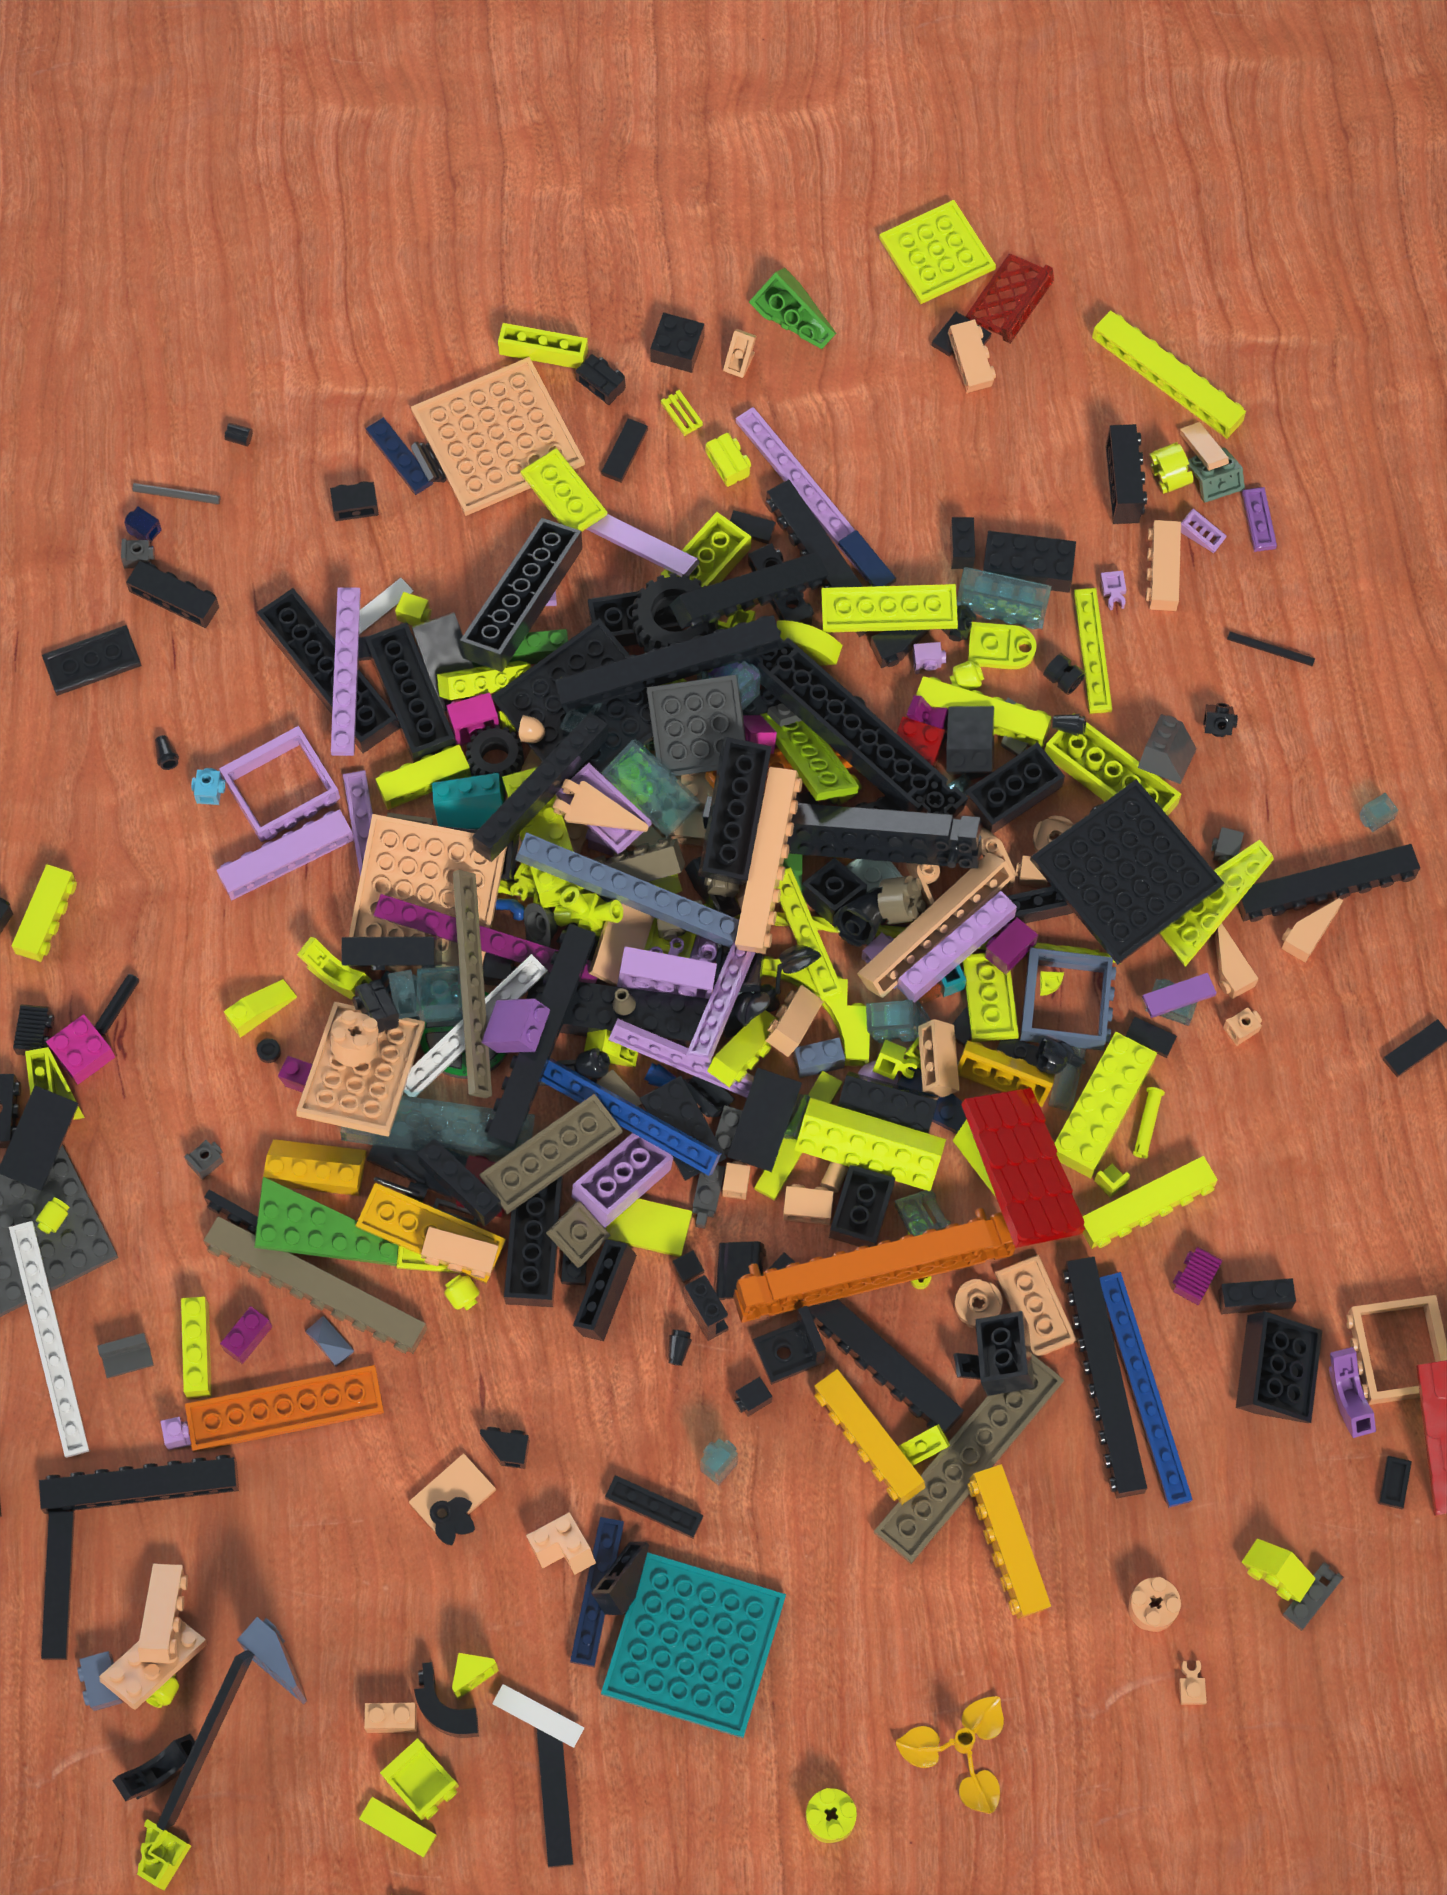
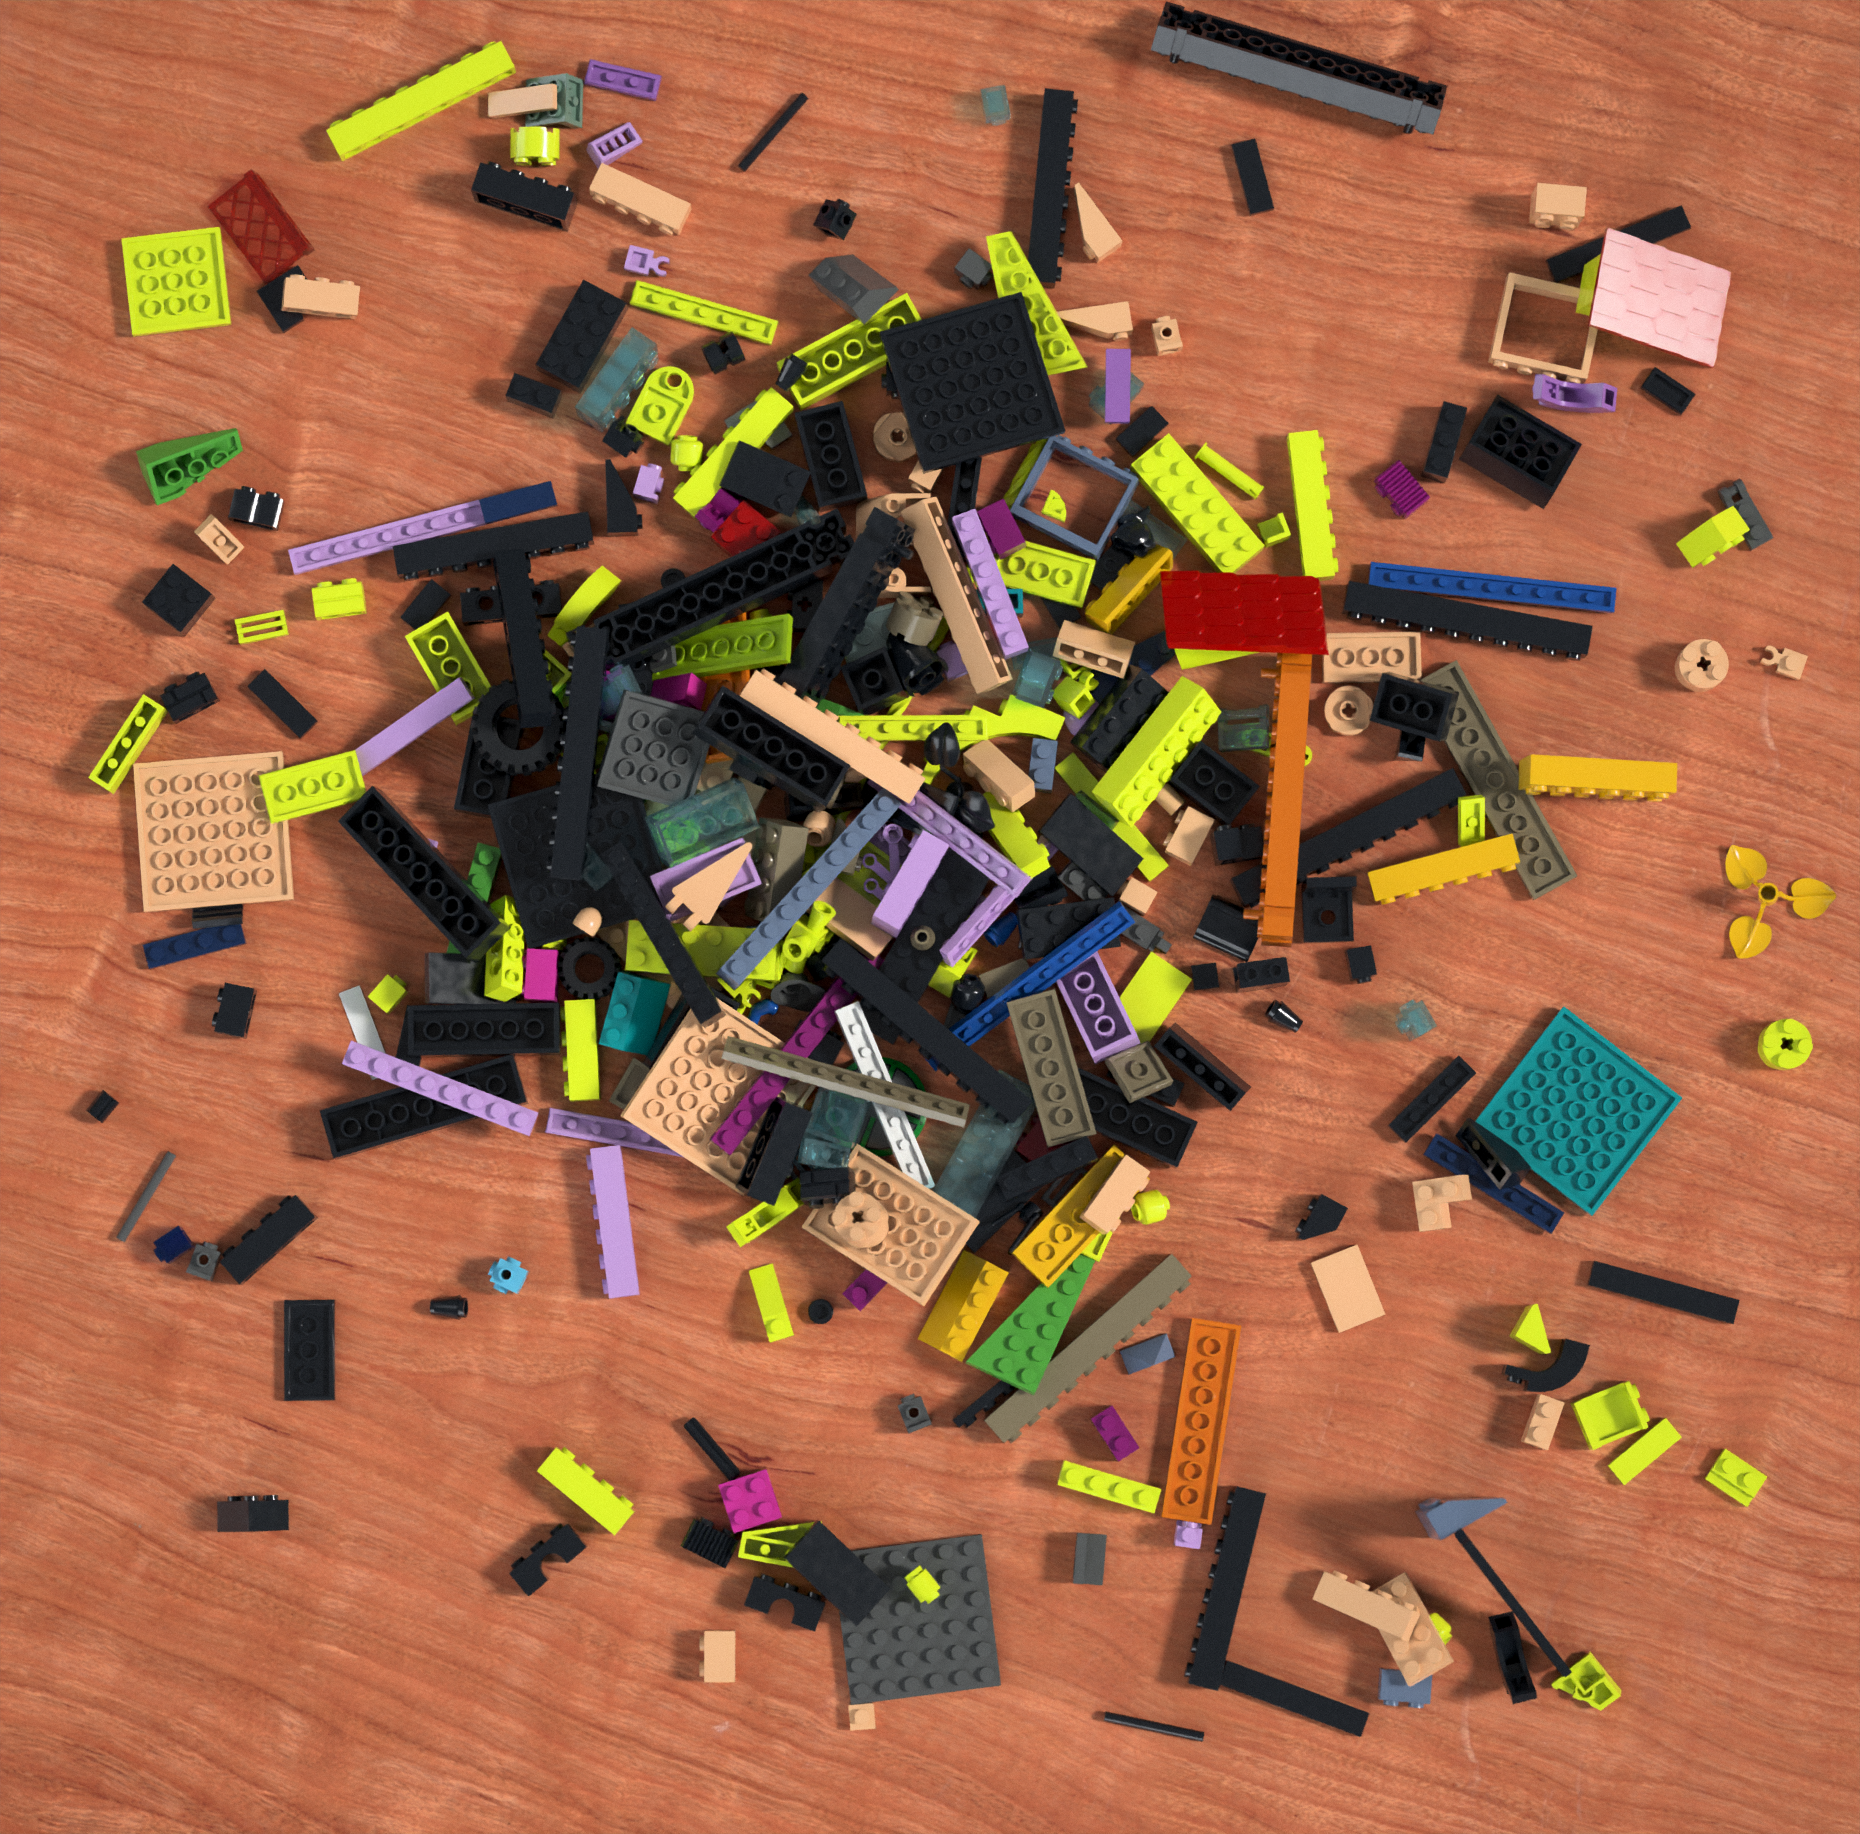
camera: 75 degrees left, 15 degrees up
white plate [9,1221,90,1458] -> none
lavender window [219,726,340,842] -> none
black plate [430,1497,475,1546] -> none
medium lavender brick [482,999,550,1053] -> none
white sticker [492,1684,584,1748] -> none
neon yellow plate [821,584,958,632] -> none
none -> black brick [228,486,285,531]
none -> light nougat head [802,811,836,847]
none -> black brick [1210,823,1264,866]

